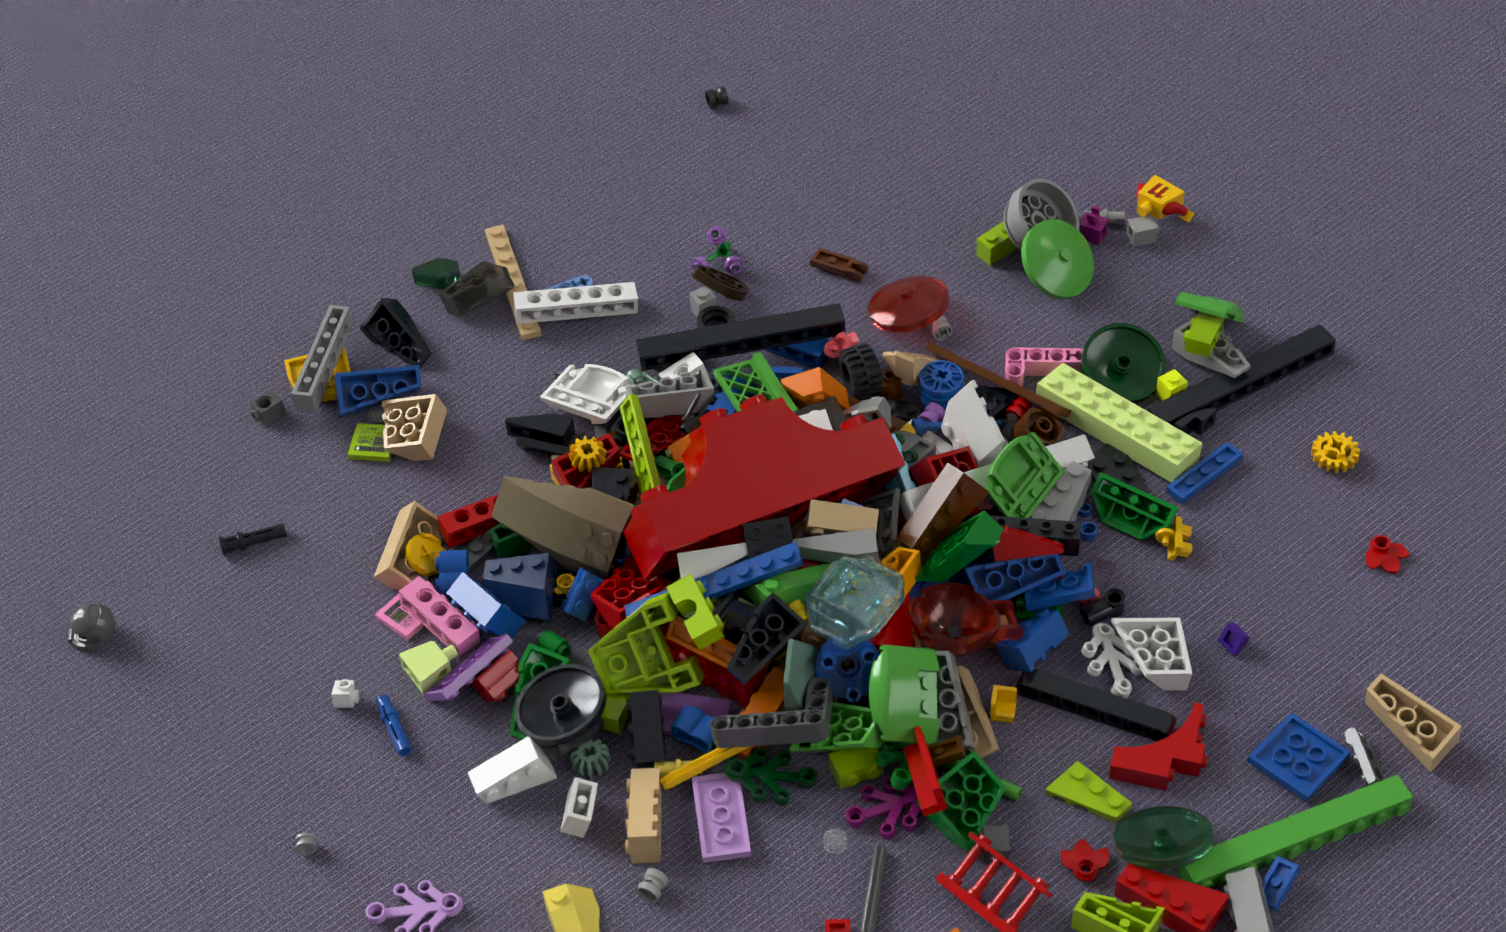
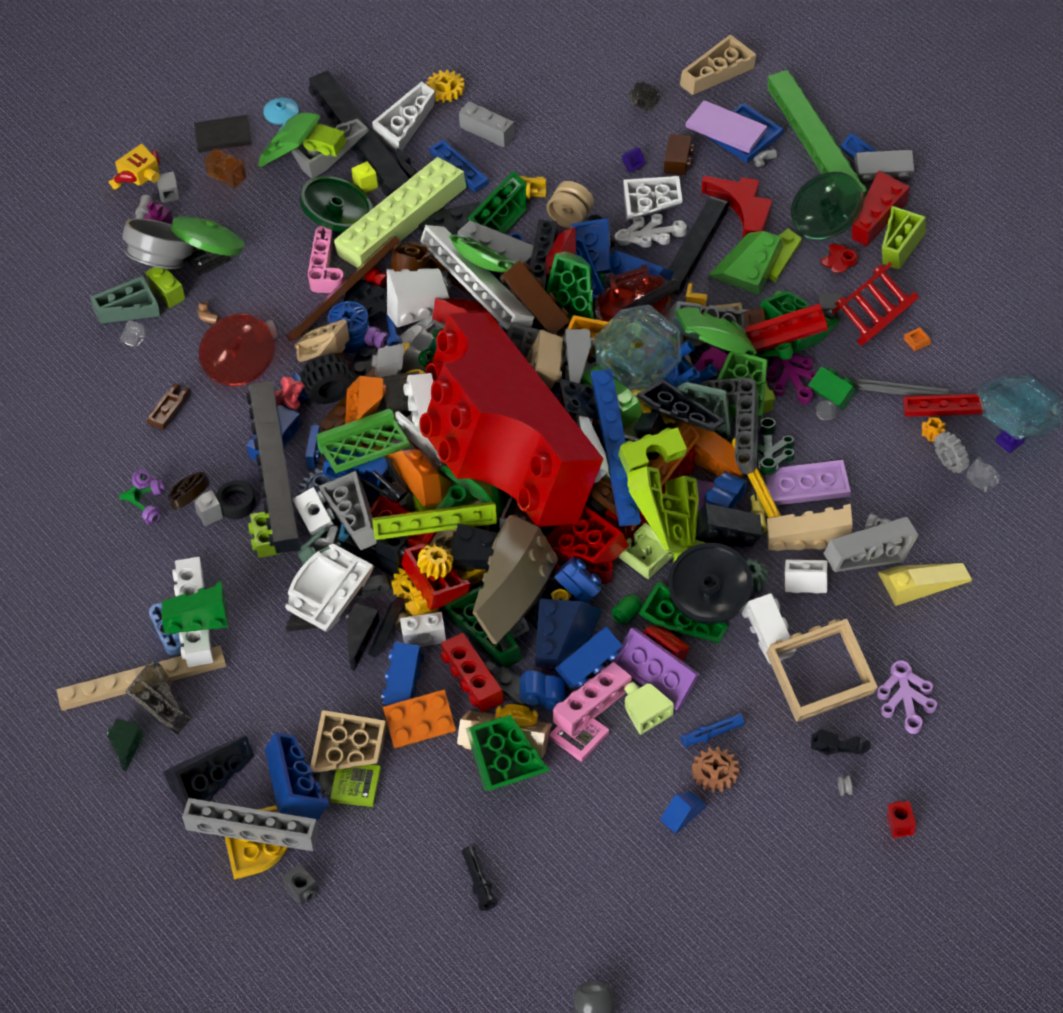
camera: 90 degrees left, 5 degrees up
white plate [331,679,359,708] -> none
hinge [1344,727,1385,786] -> none
red plate [1365,535,1410,573] -> none
none -> sand green wedge [90,276,160,323]
none -> clear slope [120,320,146,348]
none -> green wedge [162,581,228,634]
none -> clear smoke tile [194,115,252,153]
none -> medium nougat arm [197,302,220,325]
none -> clear orange brick [204,148,246,188]
none -> medium azure dish [263,98,299,125]
none -> white wedge [372,81,435,153]
none -> blue wedge [381,642,425,706]
none -> orange plate [382,689,456,749]
none -> white brick [400,612,446,647]
none -> light grey brick [459,101,515,148]
none -> green wedge [465,715,550,791]
none -> tan wheel [546,181,594,229]
none -> clear smoke gear [629,81,660,111]
none -> blue slope [660,791,707,834]
none -> reddish brown brick [664,134,695,175]
none -> lavender tile [686,100,767,153]
none -> nougat gear [692,747,739,793]
none -> bright green wedge [708,231,783,295]
none -> light grey arm [754,149,777,168]
none -> tan window [766,618,878,722]
none -> green brick [808,366,857,410]
none -> black piece [811,729,871,755]
none -> light grey wedge [824,517,918,572]
none -> red brick [886,801,916,838]

